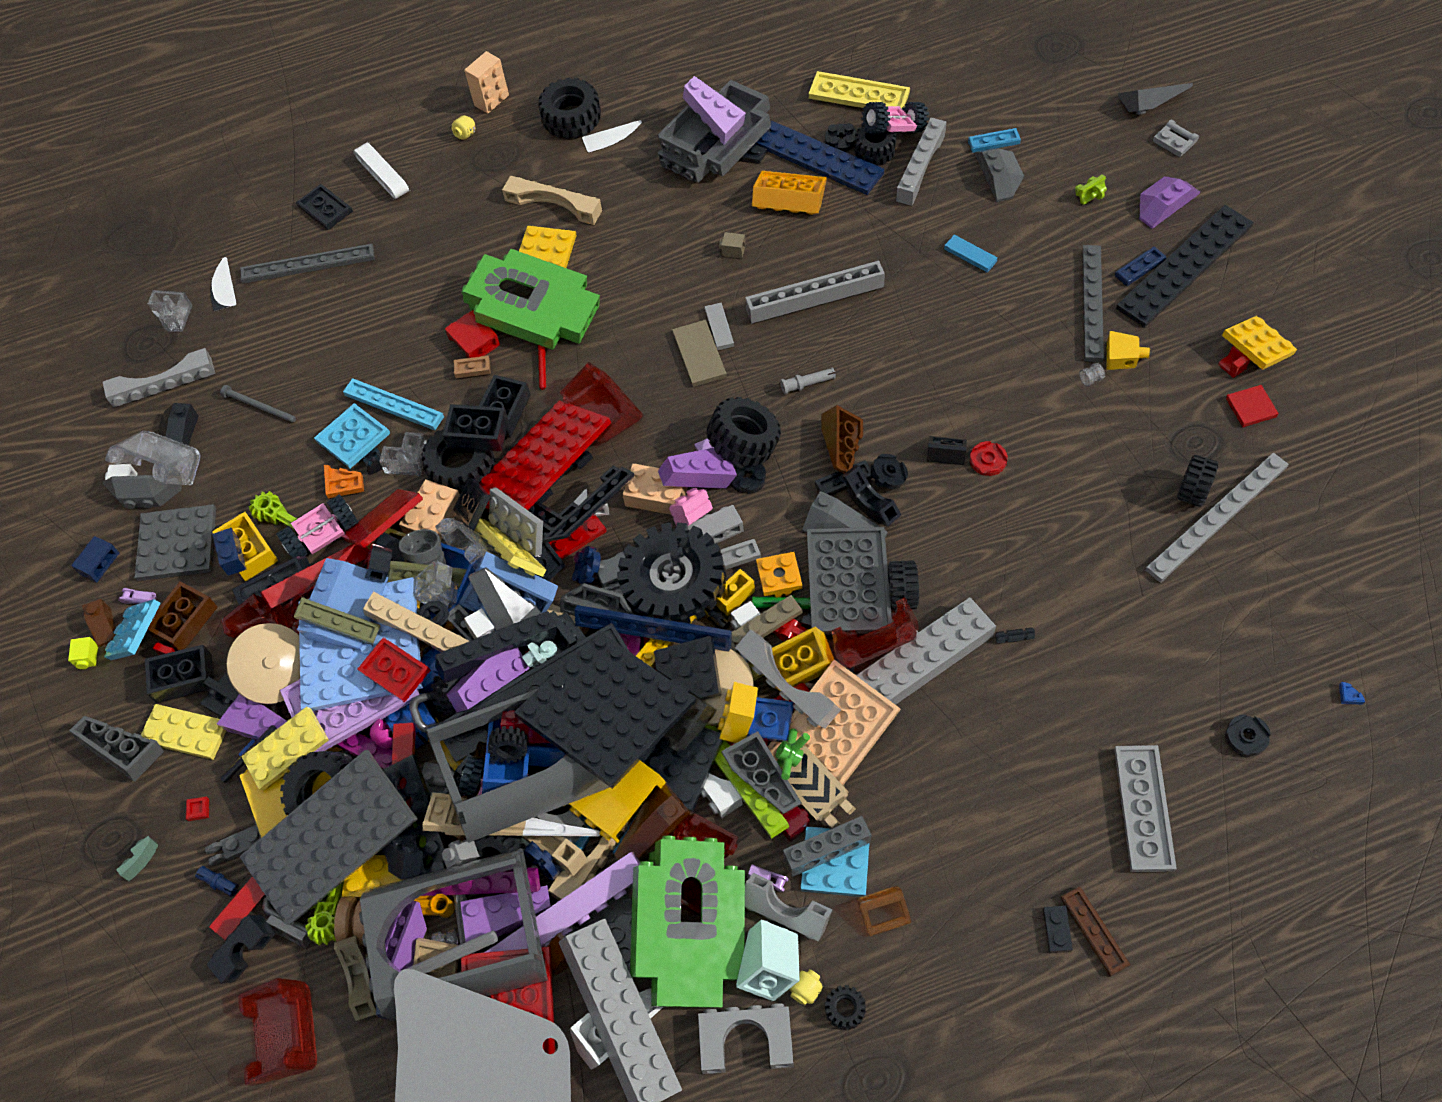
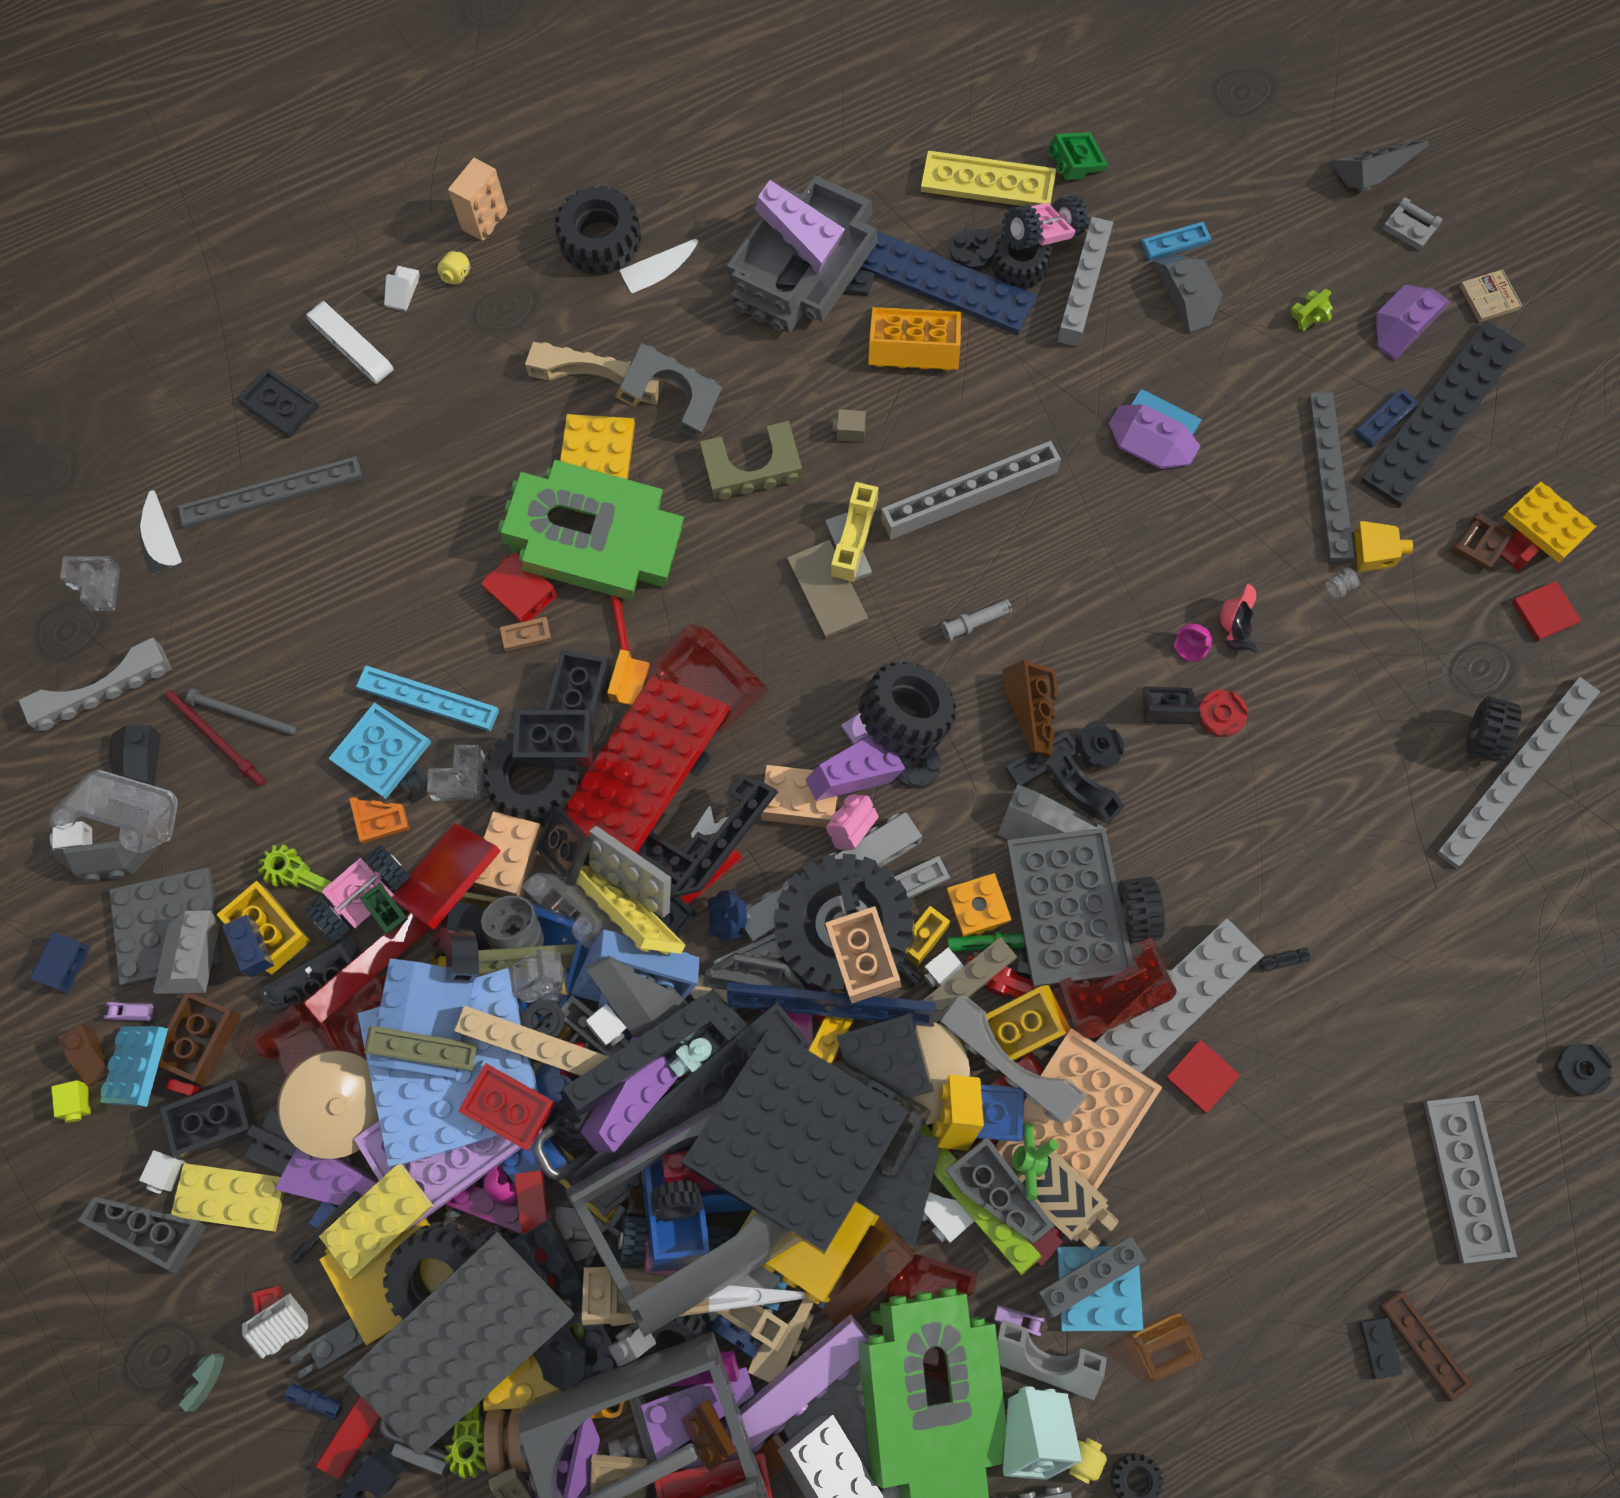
camera: 10 degrees left, 10 degrees up
none -> white brick [139,1150,186,1194]
none -> light grey slope [153,910,220,994]
none -> dark red bar [164,690,266,787]
none -> white brick [242,1293,308,1358]
none -> dark green slope [359,883,408,935]
none -> white slope [384,266,420,312]
none -> light orange panel [607,649,650,706]
none -> dark grey arch [615,343,722,440]
none -> reddish brown plate [681,1399,737,1471]
none -> olive arch [700,421,803,500]
none -> light nougat brick [825,906,902,1003]
none -> light yellow arch [831,482,878,582]
none -> green plate [1048,132,1108,180]
none -> medium lavender wedge [1108,404,1201,469]
none -> red tile [1166,1040,1240,1114]
none -> dark pink hair [1174,623,1212,662]
none -> hair [1220,584,1258,653]
none -> reddish brown plate [1451,513,1515,571]
none -> tan tile [1460,269,1522,322]

